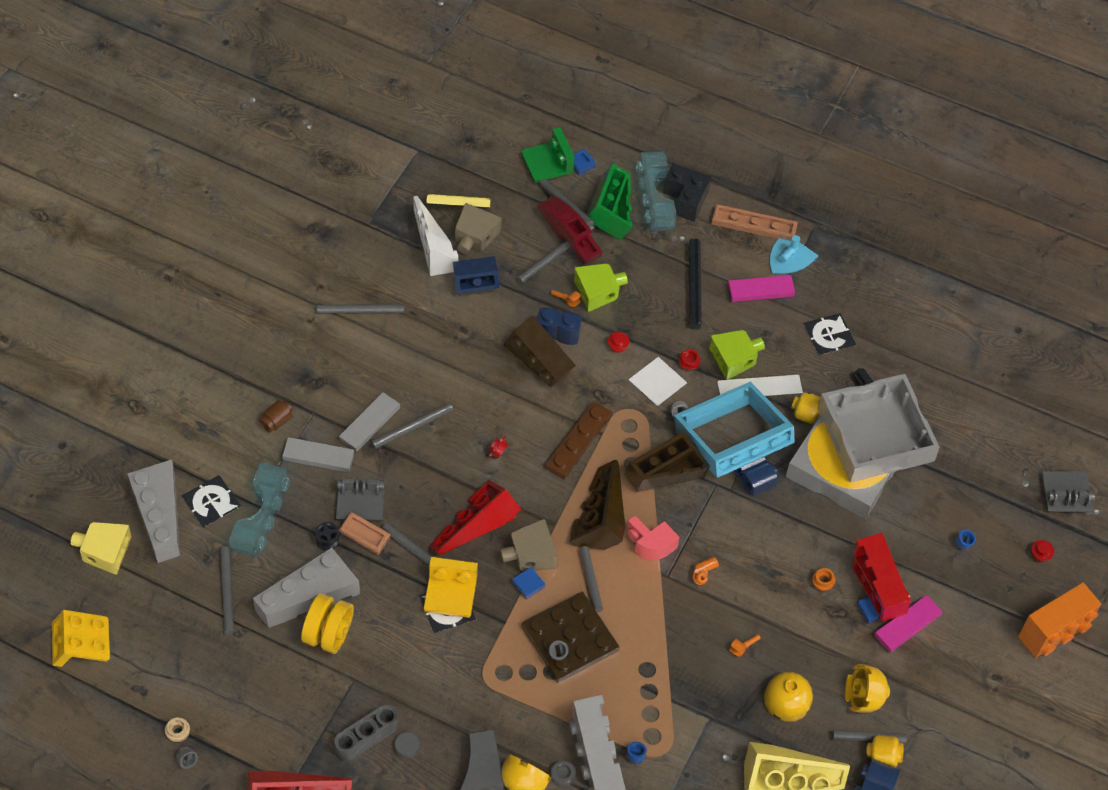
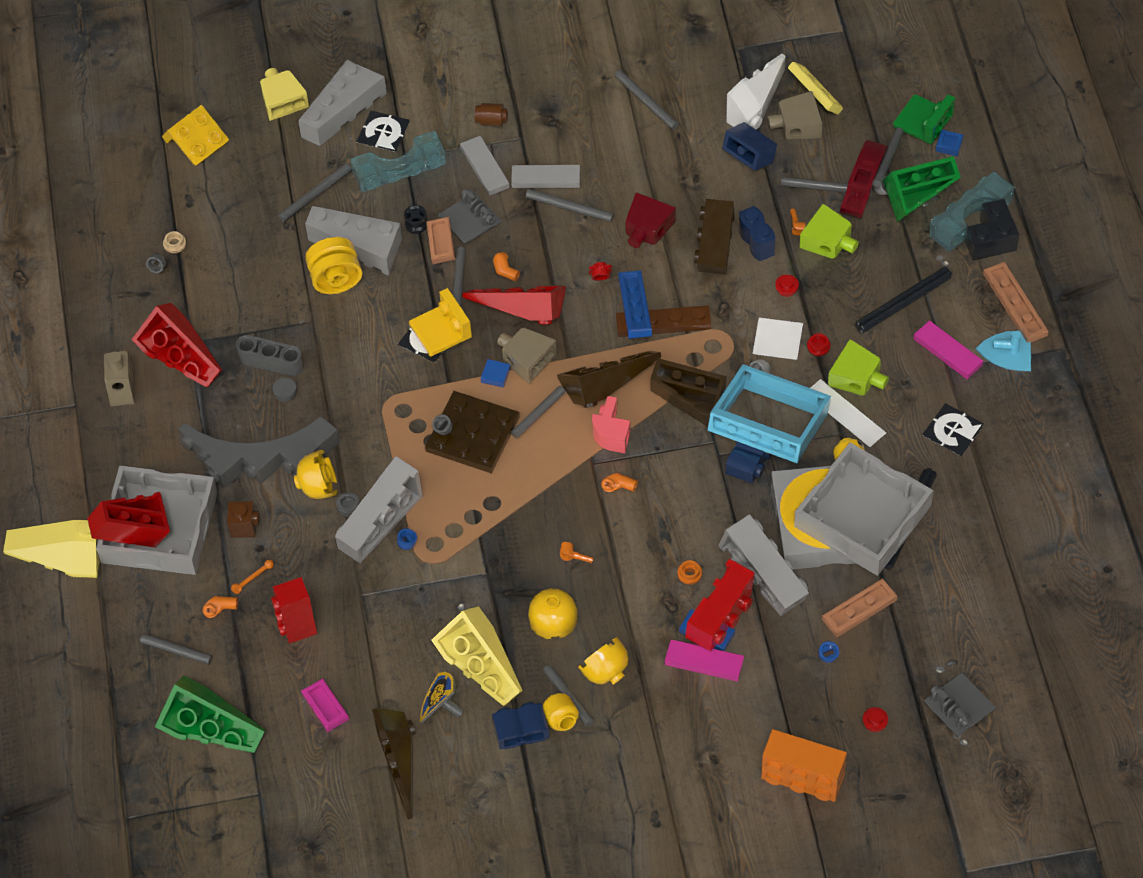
camera: 60 degrees right, 0 degrees up
none -> orange arm [493,252,520,282]
none -> blue tile [618,270,652,339]
none -> dark red torso [625,192,676,248]
none -> light grey wedge [718,514,809,616]
none -> nougat tile [822,578,898,637]

